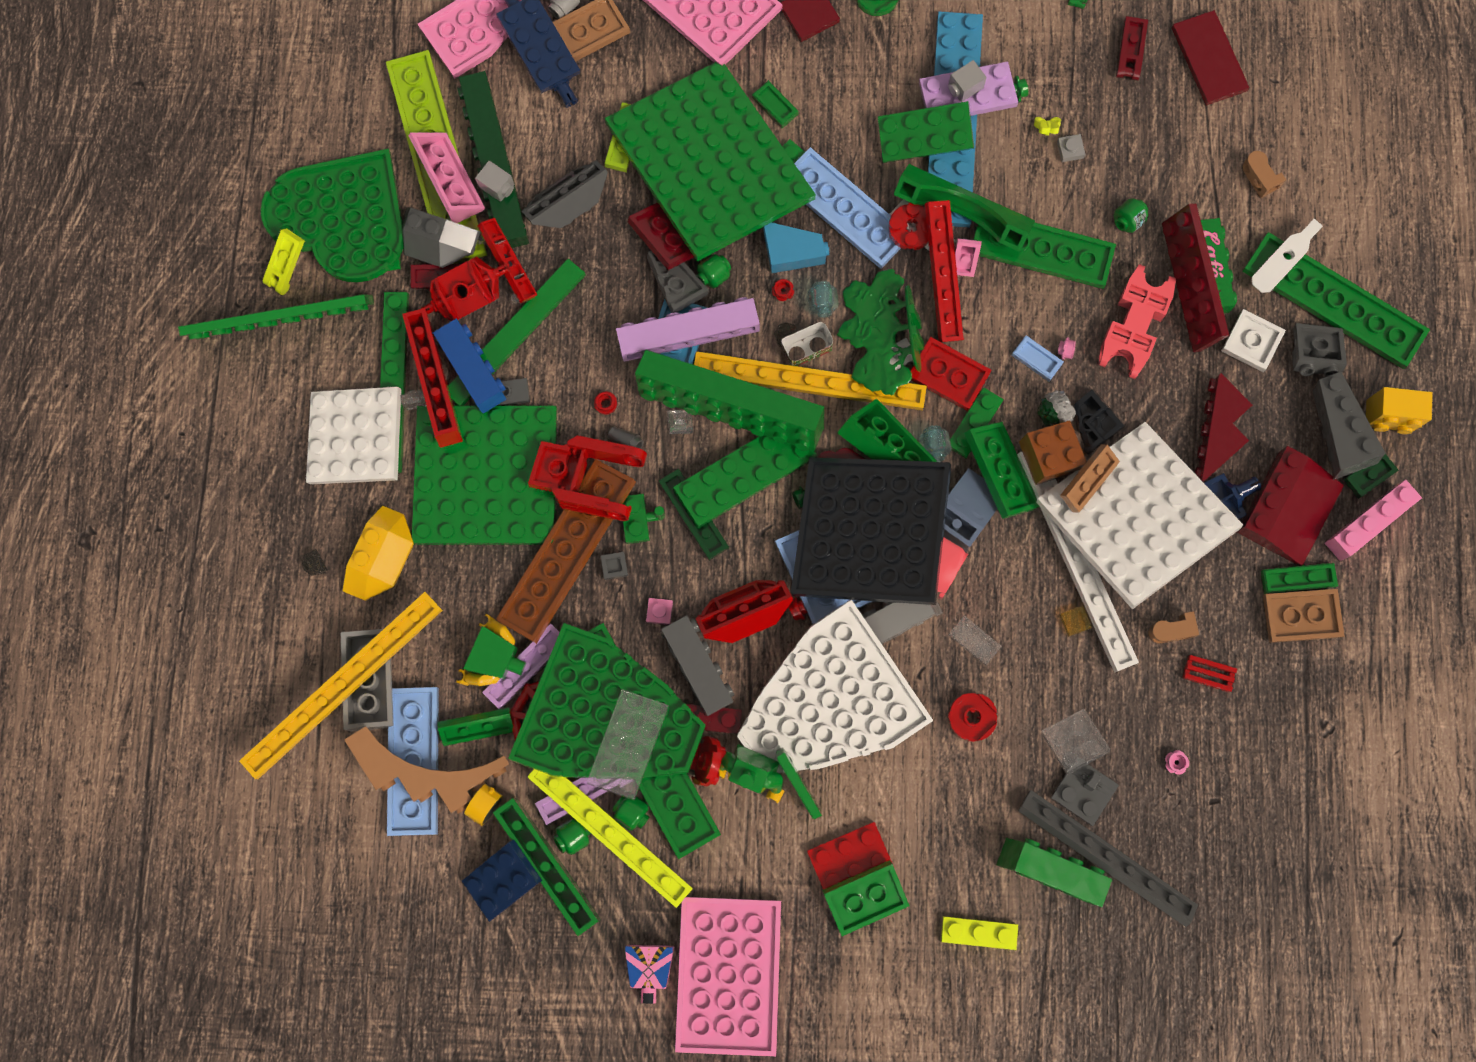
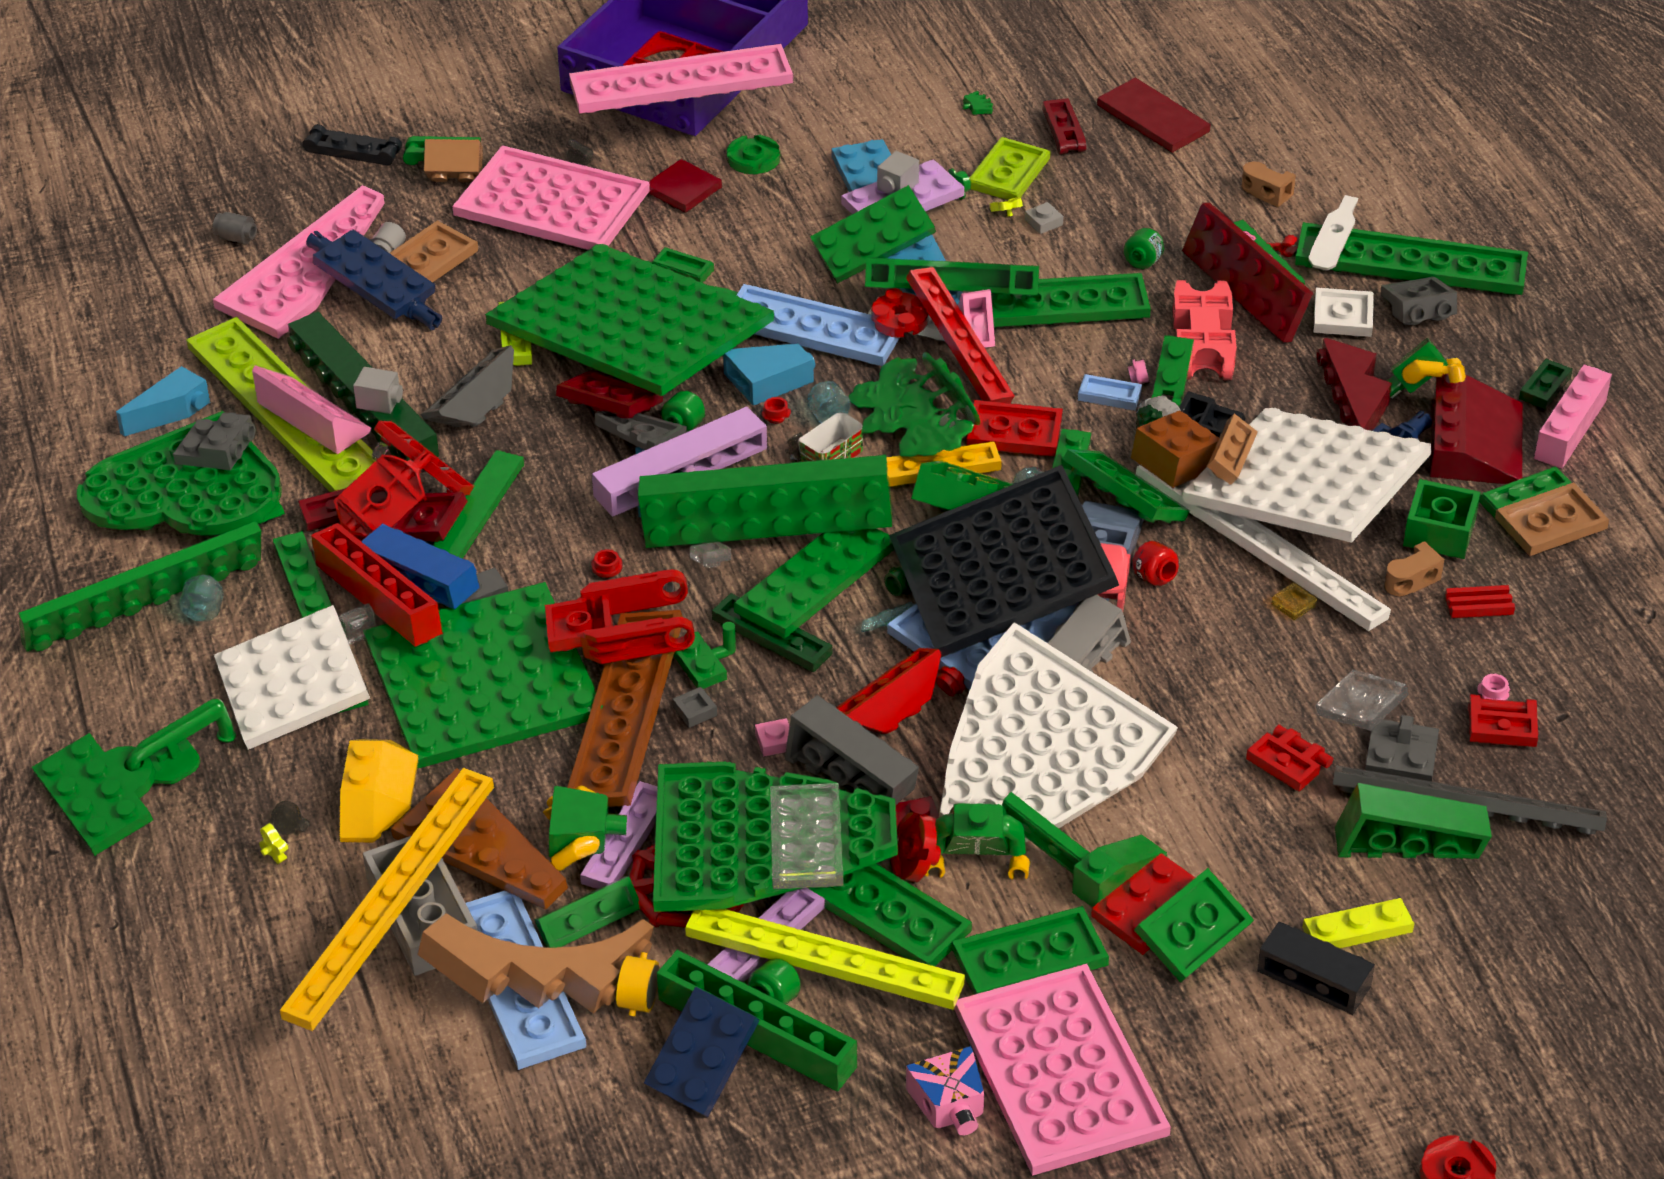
camera: 25 degrees left, 35 degrees down
neon yellow plate [263,228,305,295] -> none
dark grey wedge [402,207,480,268] -> none
green head [612,794,650,831] -> none
clear plate [948,616,1002,666] -> none
red plate [948,693,997,742] -> none
dark grey wedge [1313,372,1386,480] -> none
yellow brick [1366,387,1433,434] -> none
none -> green plate [32,699,236,856]
none -> dark azure slope [116,366,210,436]
none -> dark grey plate [173,413,256,470]
none -> clear light blue head [179,575,224,621]
none -> neon yellow piece [259,823,288,864]
none -> dark orange wing [391,768,568,910]
none -> dark red plate [392,492,468,542]
none -> clear light blue piece [861,602,914,632]
none -> green plate [952,906,1109,995]
none -> lime tile [969,137,1050,200]
none -> green slope [1072,834,1167,907]
none -> red head [1132,541,1179,586]
none -> green plate [1151,335,1194,407]
none -> red plate [1246,725,1334,792]
none -> black brick [1257,921,1375,1015]
none -> red hand [1267,235,1298,257]
none -> torso [1387,337,1466,398]
none -> green brick [1403,479,1481,559]
none -> red plate [1468,694,1538,747]

